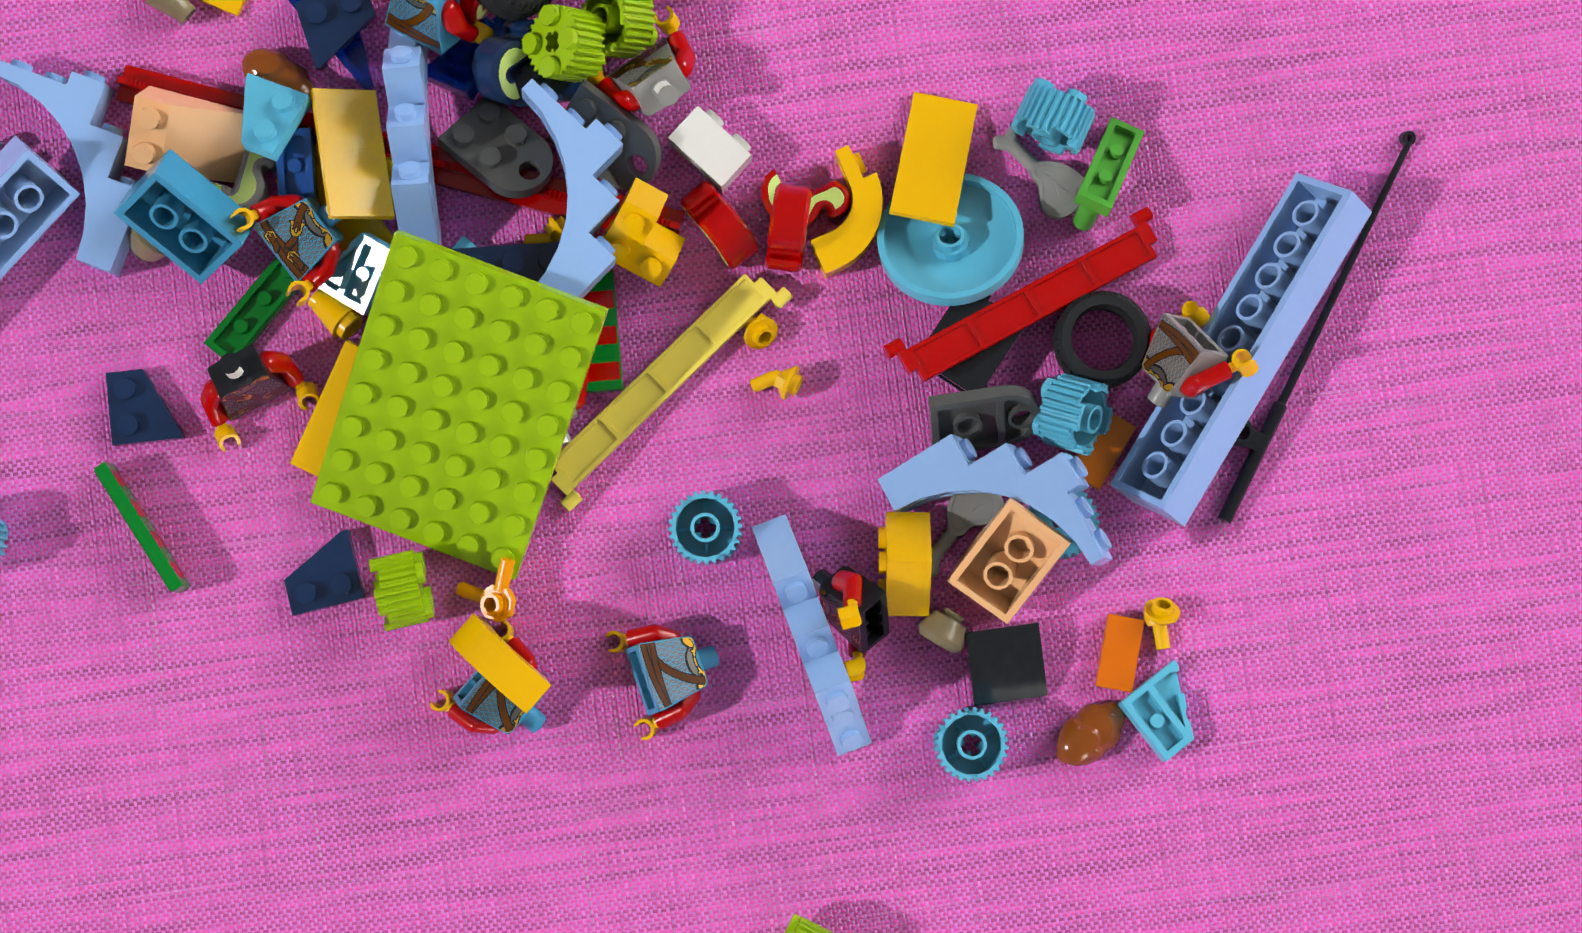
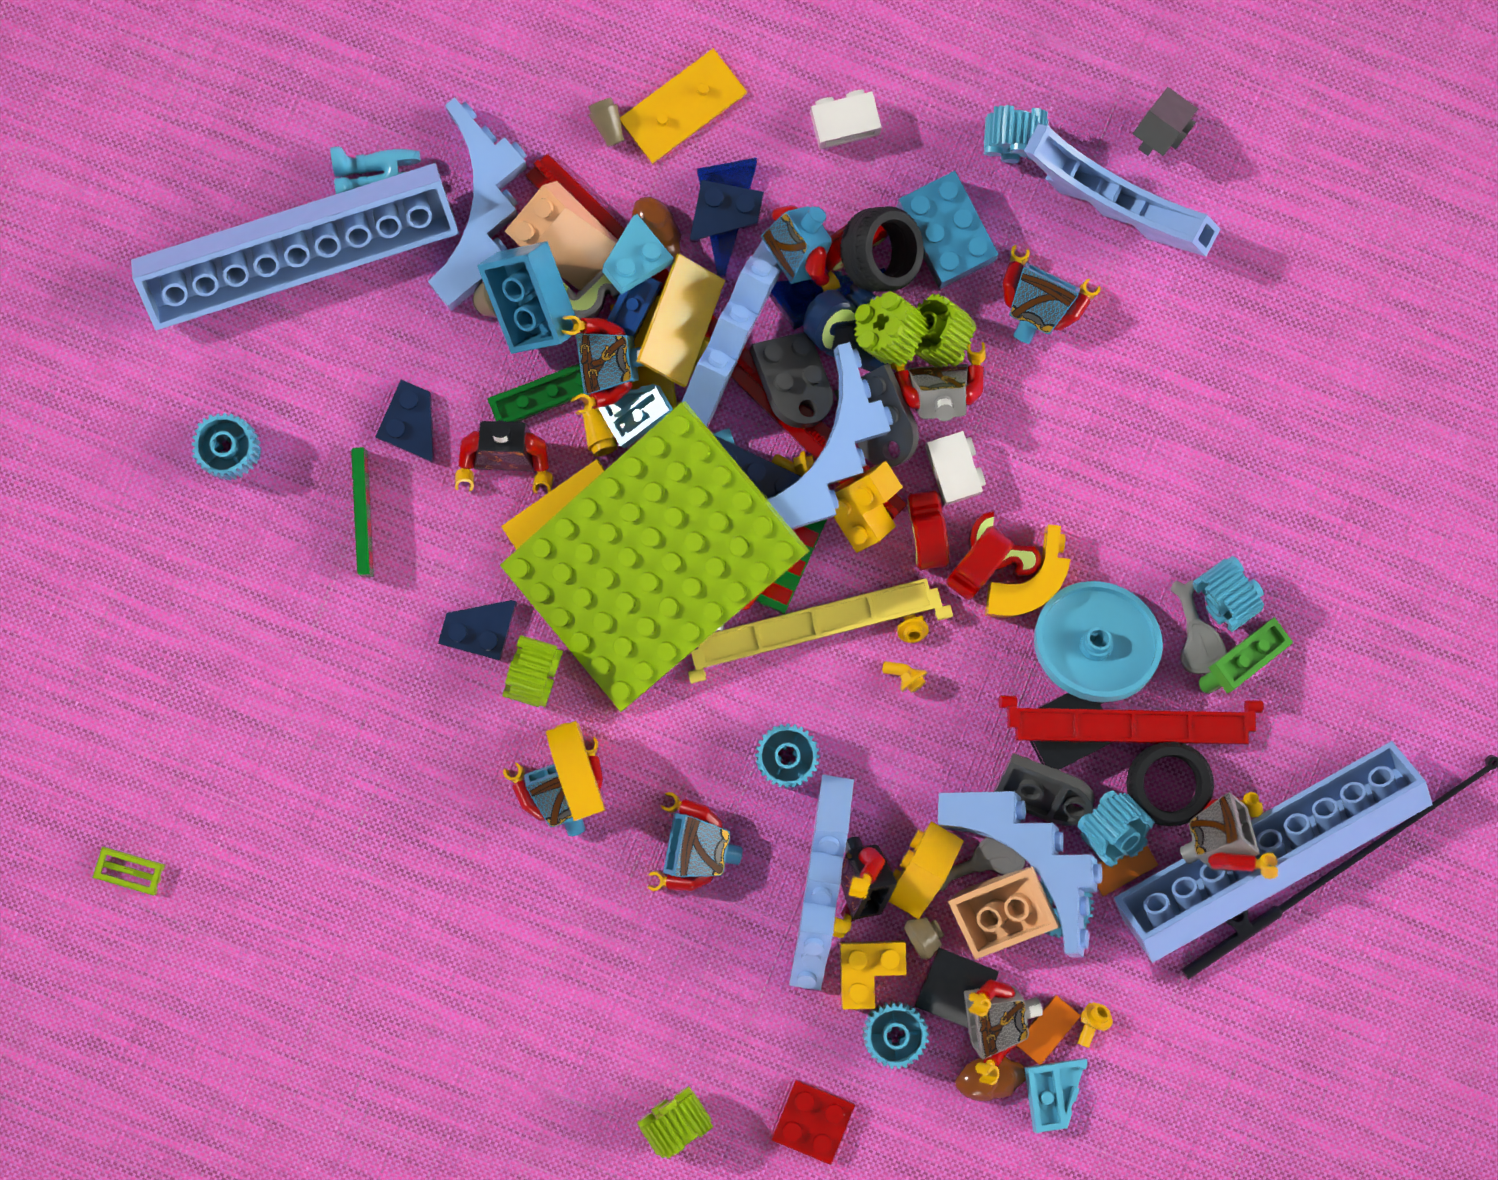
camera: 25 degrees right, 0 degrees up
light orange piece [456,557,517,623] -> none
yellow piece [889,92,978,227] -> none
none -> red plate [771,1079,855,1165]
none -> yellow brick [839,941,907,1010]
none -> torso [964,980,1043,1085]

